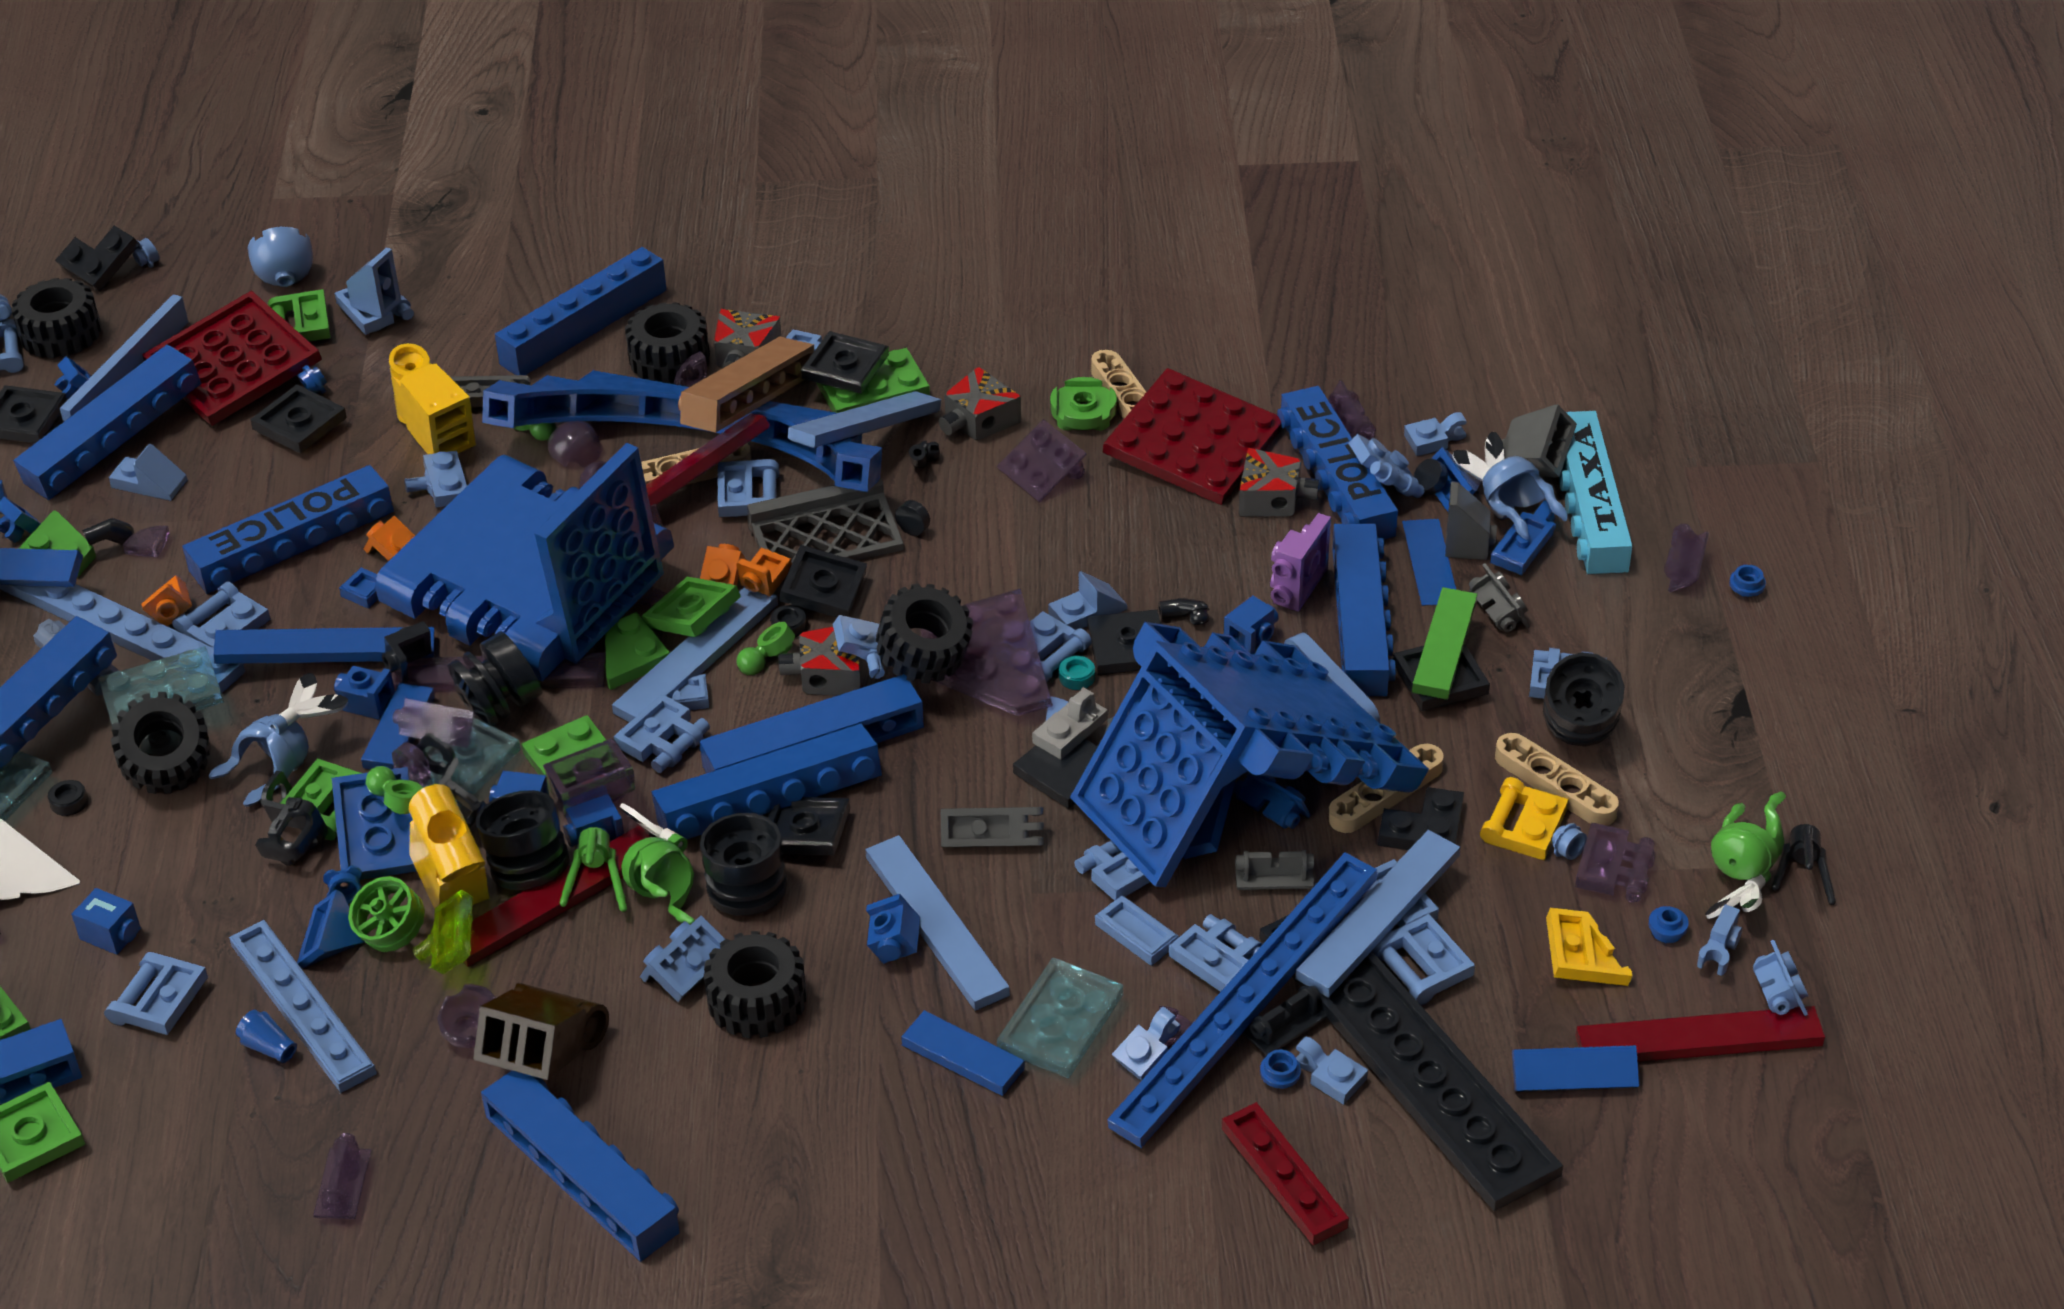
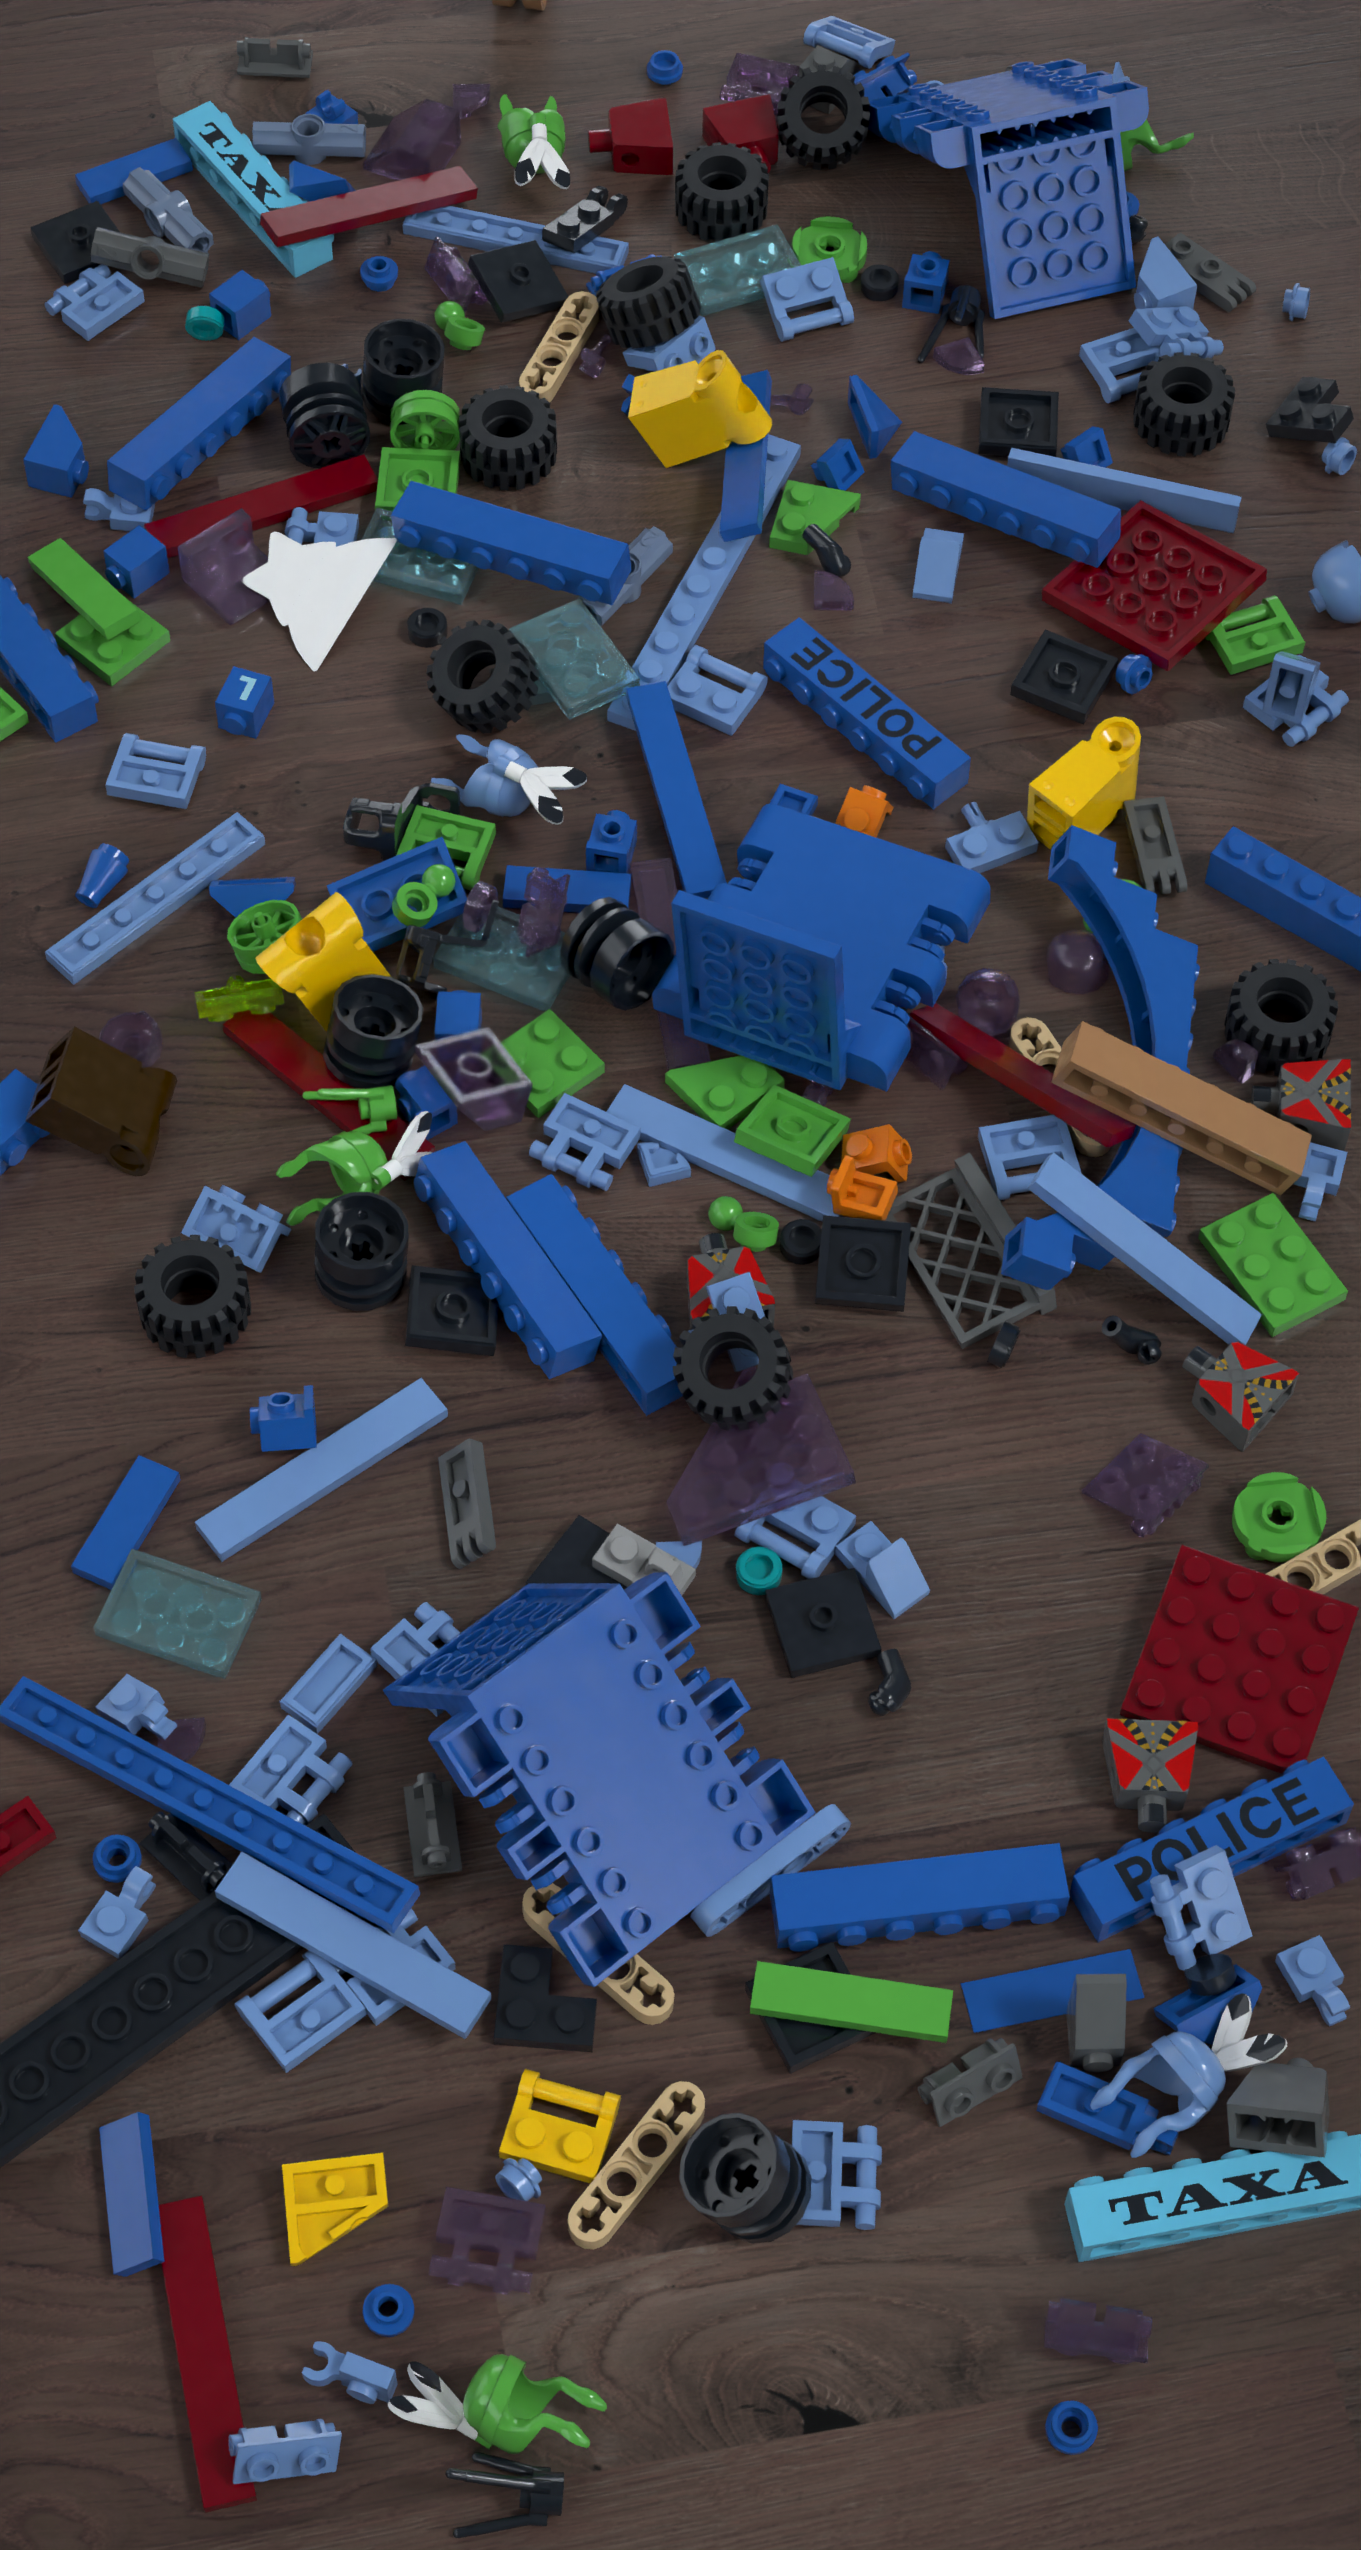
camera: 80 degrees right, 15 degrees up
orange bracket [142,575,192,627] -> none
blue plate [323,866,363,904] -> none
black bracket [382,621,432,683] -> none
black plate [801,331,889,394] -> none
blue brick [1224,596,1279,655] -> none
medium lavender plate [1270,513,1331,612] -> none

